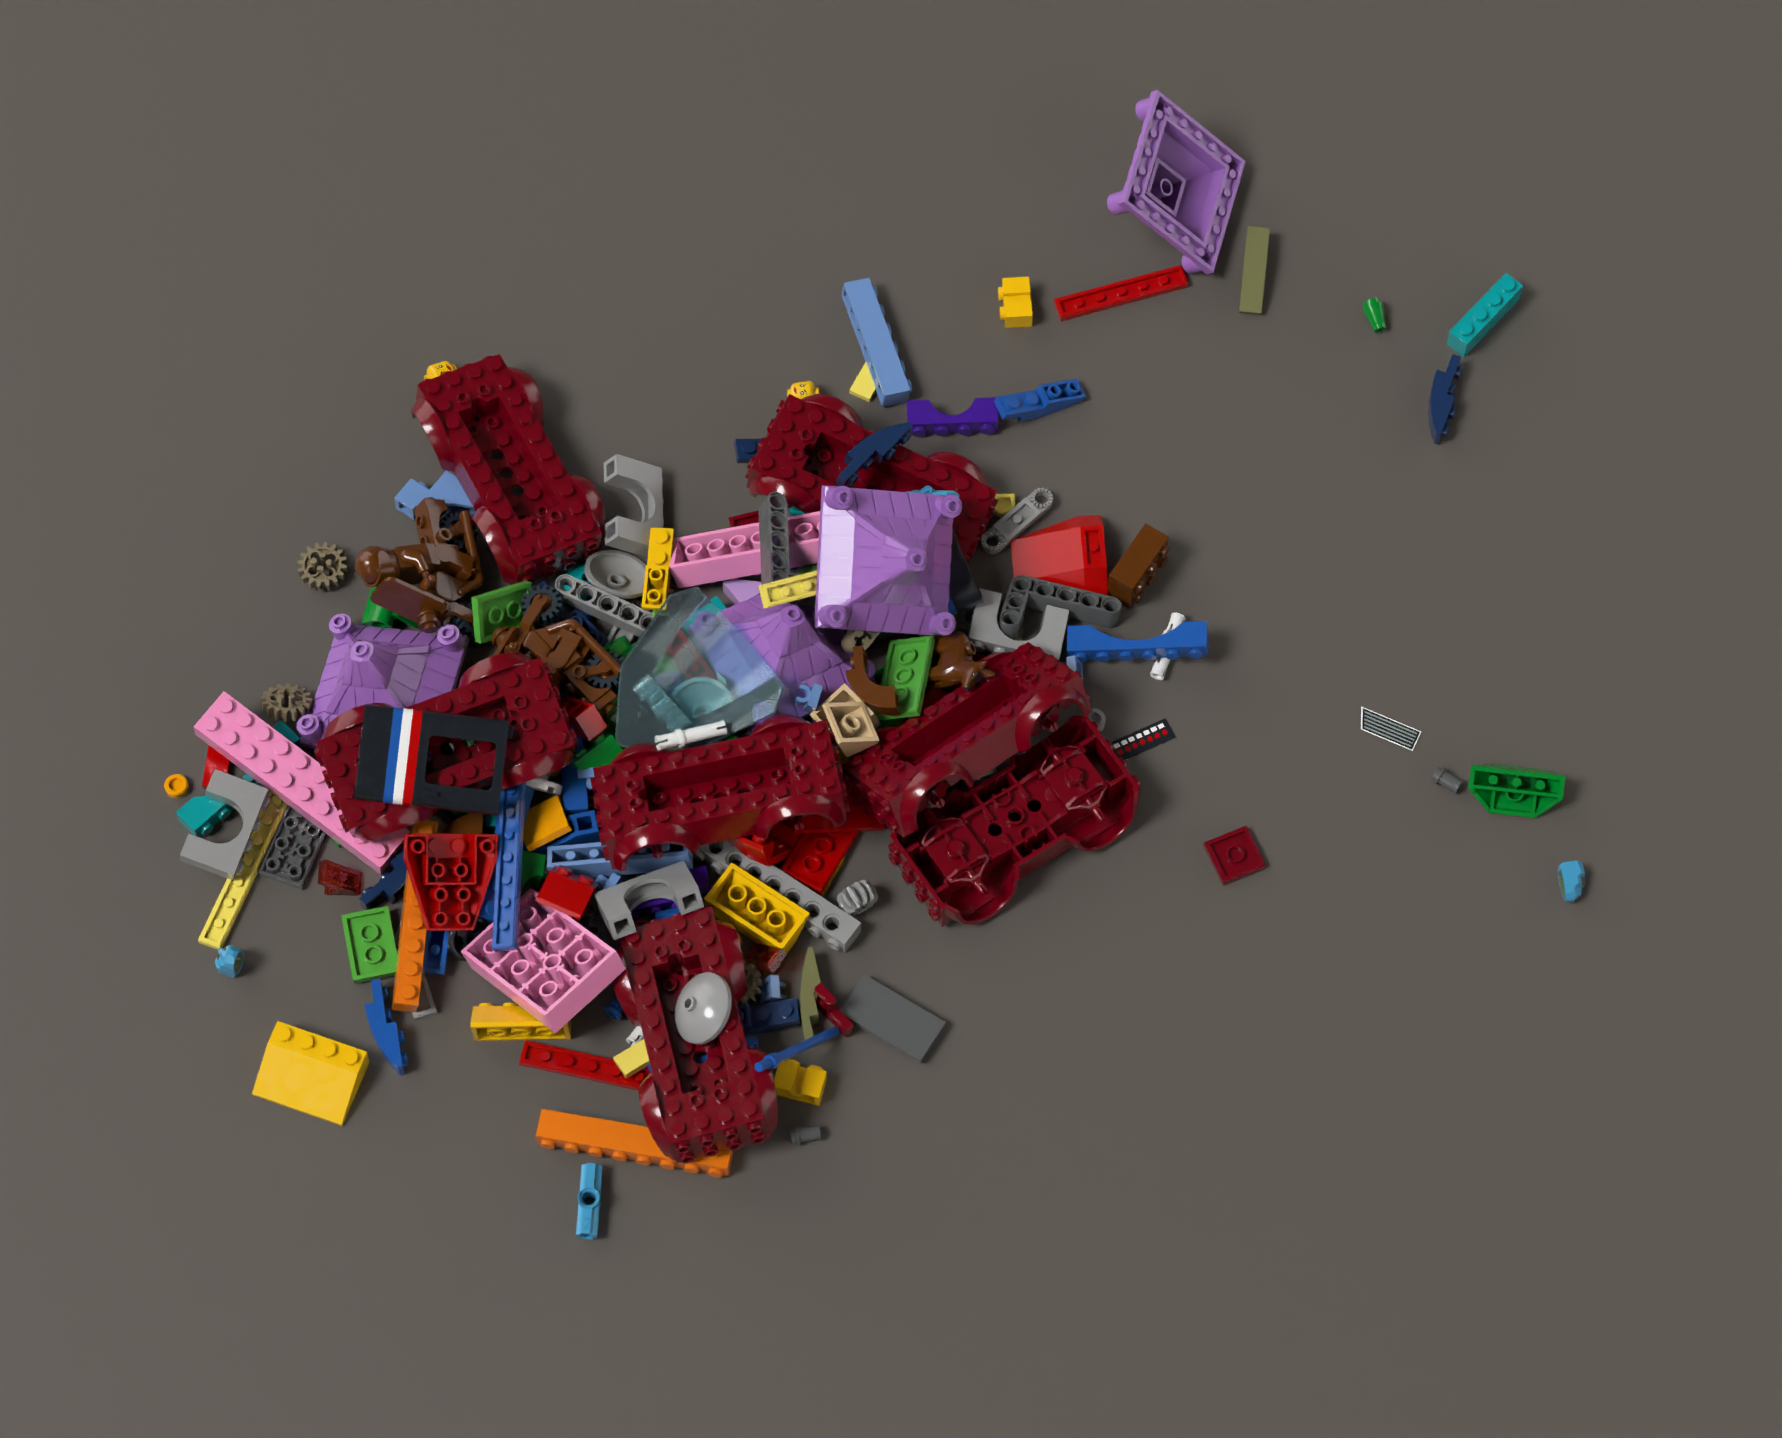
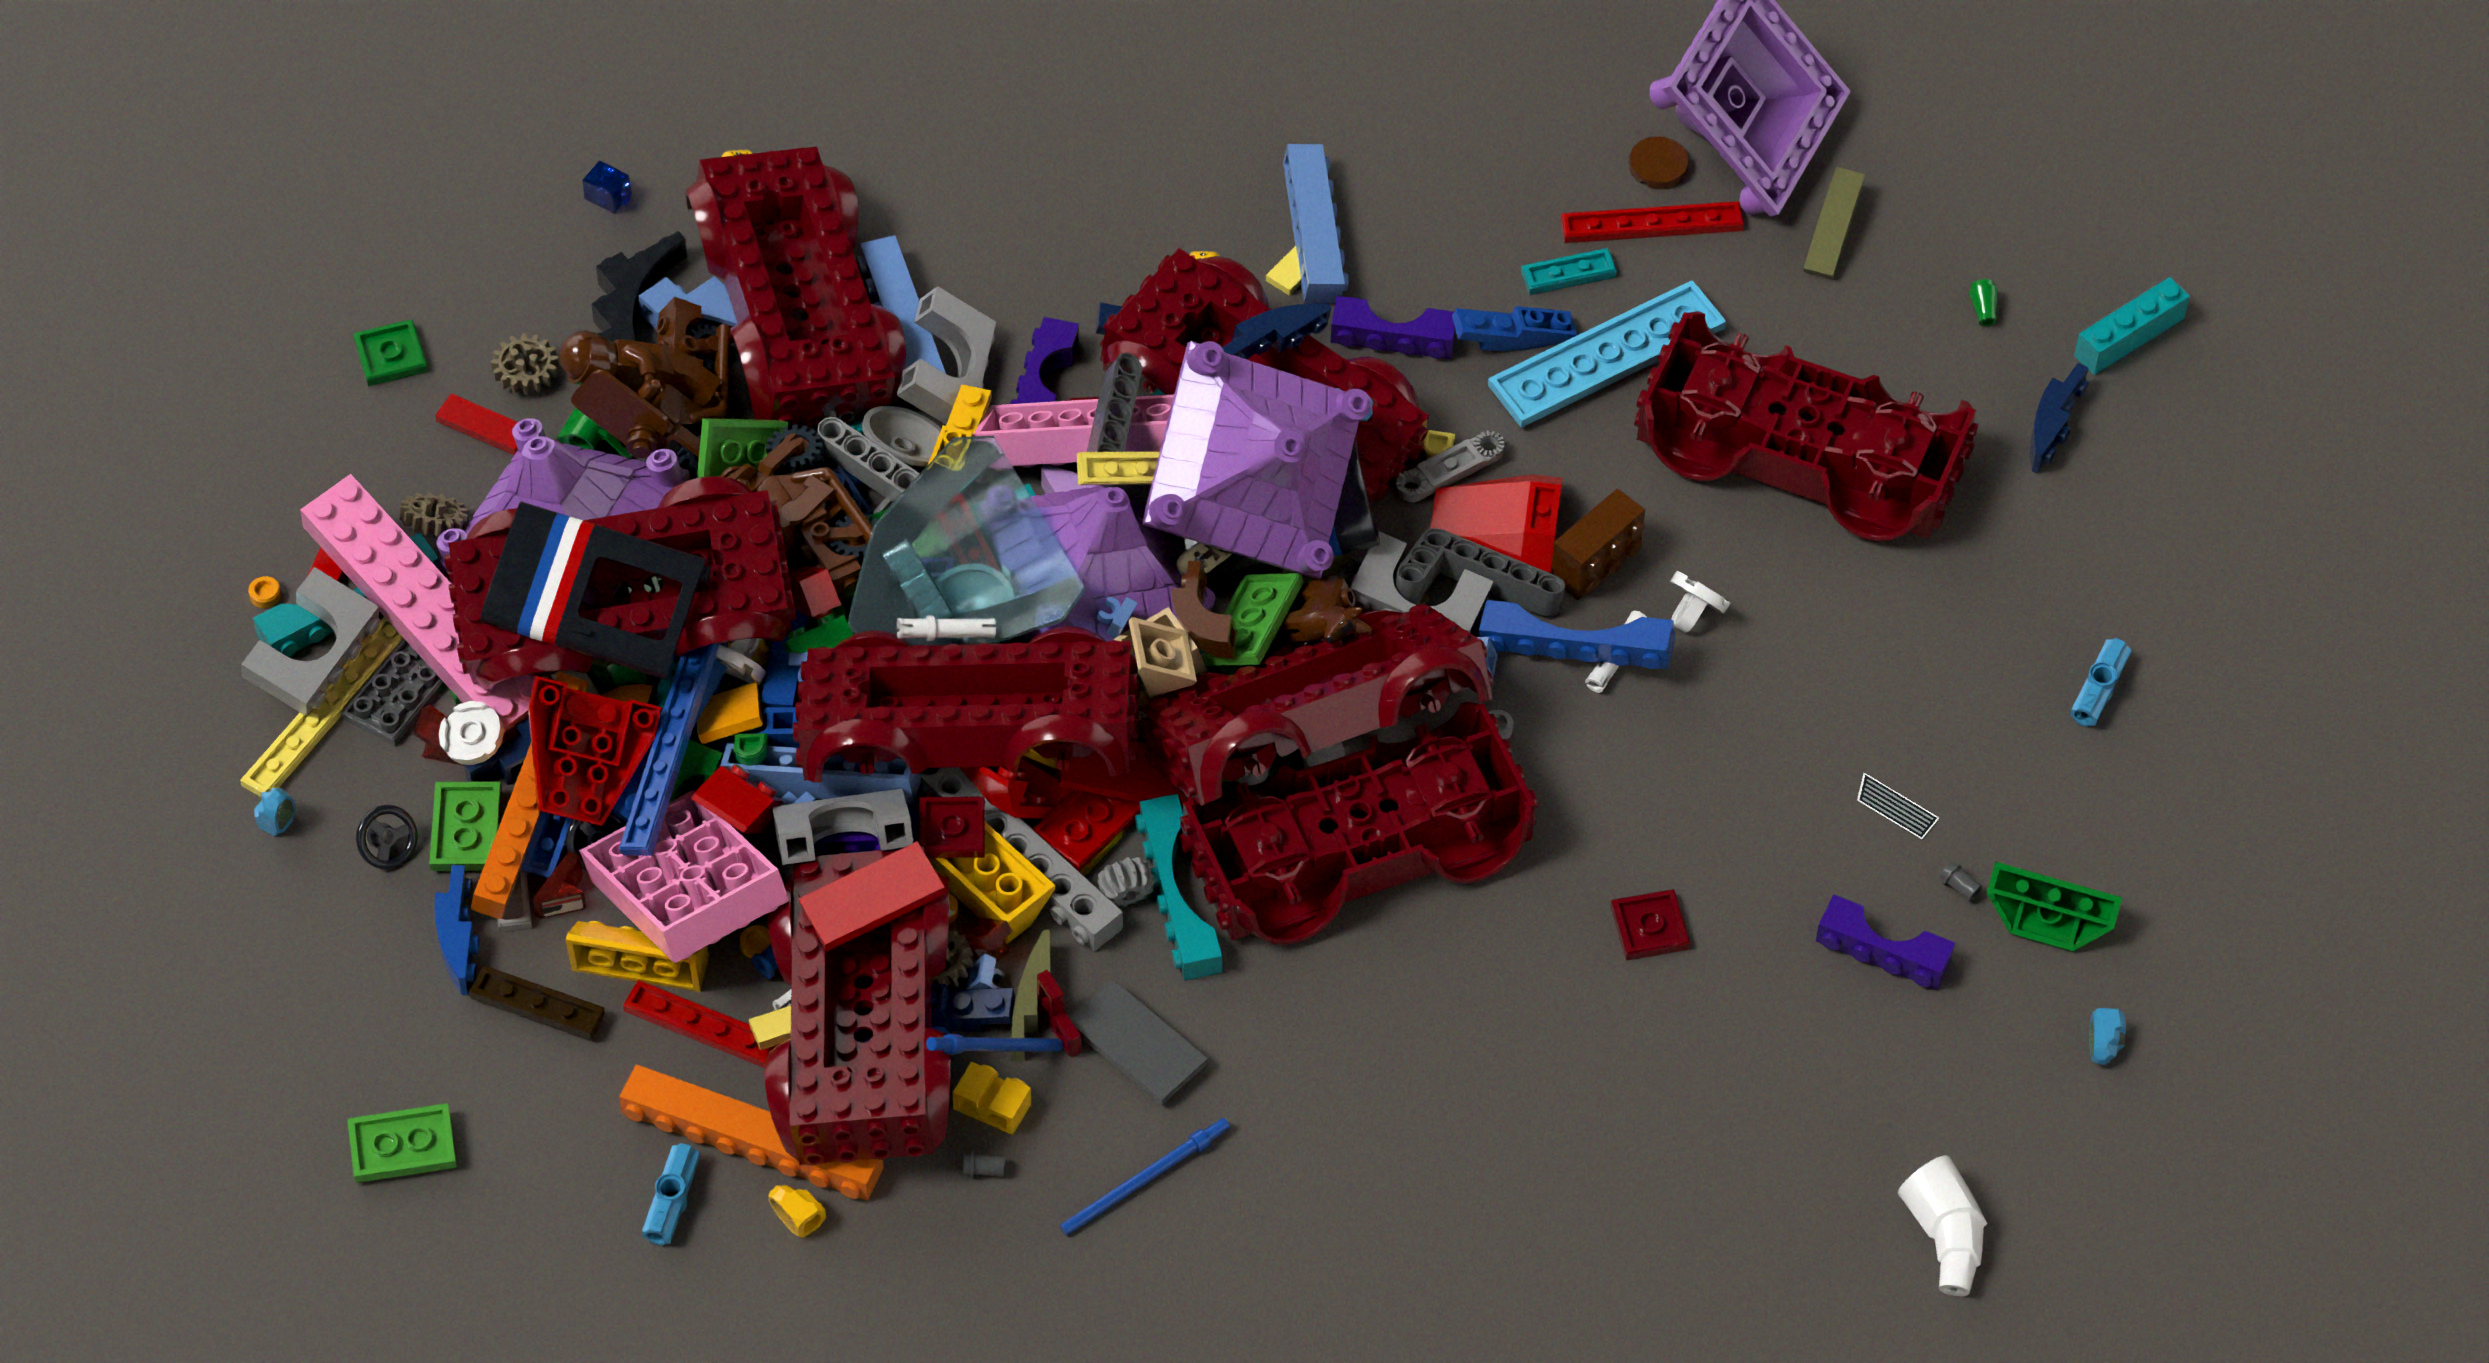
camera: 10 degrees right, 10 degrees down
yellow slope [252,1021,370,1126] -> none
light grey dish [675,972,732,1045] -> none
yellow brick [998,277,1033,328] -> none
black sticker [1111,718,1176,761] -> none
none -> bright green plate [347,1103,457,1183]
none -> green tile [353,319,428,386]
none -> black piece [356,805,418,870]
none -> red tile [435,393,518,455]
none -> white tile [438,701,504,765]
none -> dark brown plate [469,965,605,1040]
none -> clear red slope [533,851,586,919]
none -> clear blue brick [582,160,632,214]
none -> black arch [591,231,687,343]
none -> green tile [734,733,769,765]
none -> light orange tile [740,925,771,958]
none -> yellow rock [768,1185,826,1238]
none -> tile [798,841,947,951]
none -> medium blue brick [856,235,946,374]
none -> dark red tile [919,796,985,858]
none -> dark purple arch [1010,317,1079,404]
none -> blue bar [1059,1118,1230,1236]
none -> teal arch [1135,794,1222,981]
none -> medium azure plate [1488,280,1726,428]
none -> teal tile [1521,248,1617,295]
none -> reddish brown tile [1629,136,1689,189]
none -> dark red piece [1634,311,1979,541]
none -> white tile [1670,571,1730,633]
none -> dark purple arch [1816,894,1955,990]
none -> white piece [1898,1155,1987,1296]
none -> dark azure piece [2070,638,2132,727]

